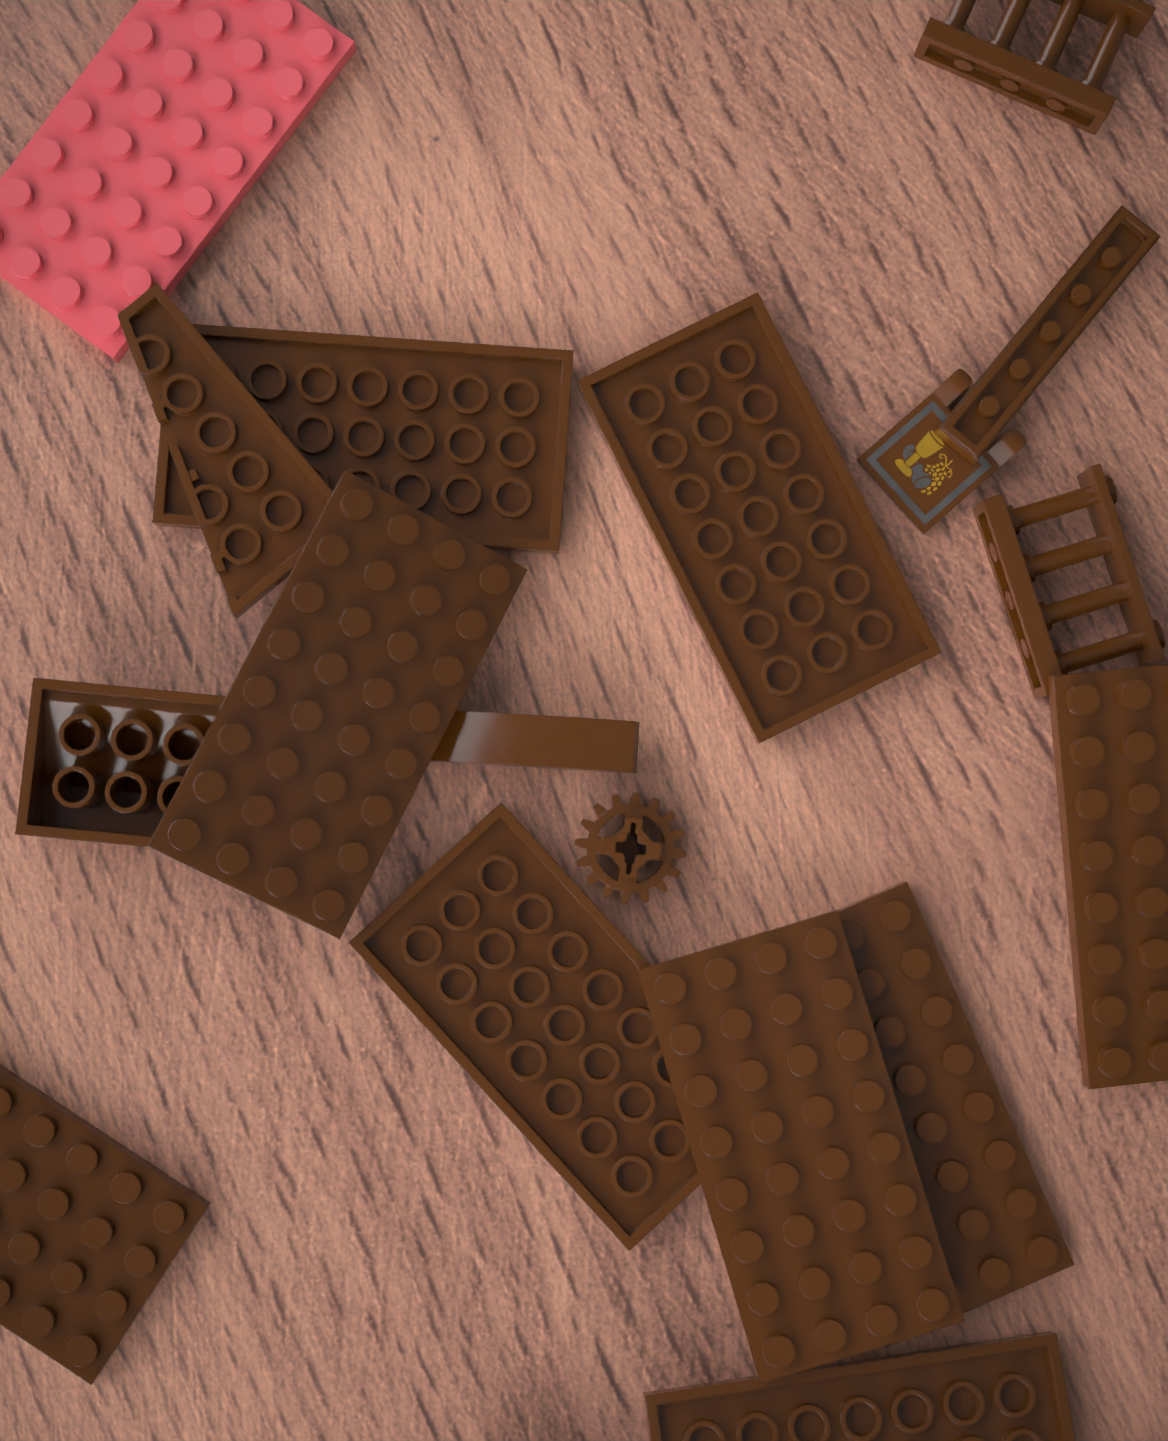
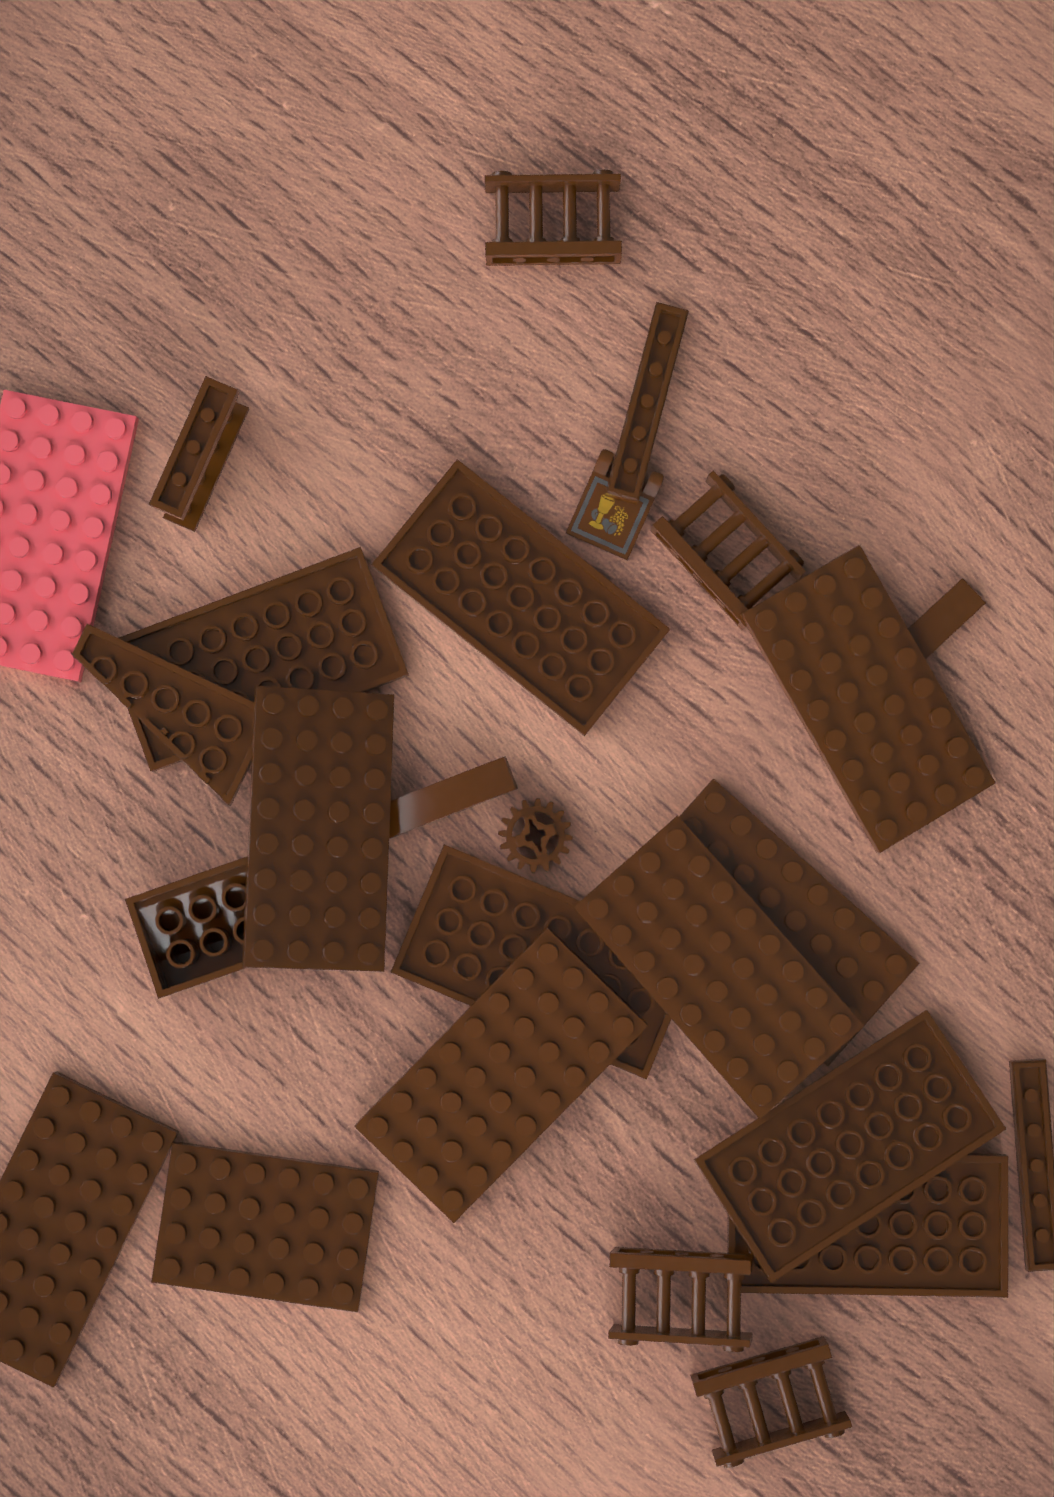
camera: 20 degrees left, 0 degrees up
none -> reddish brown fence [149,376,249,532]
none -> reddish brown plate [354,927,648,1223]

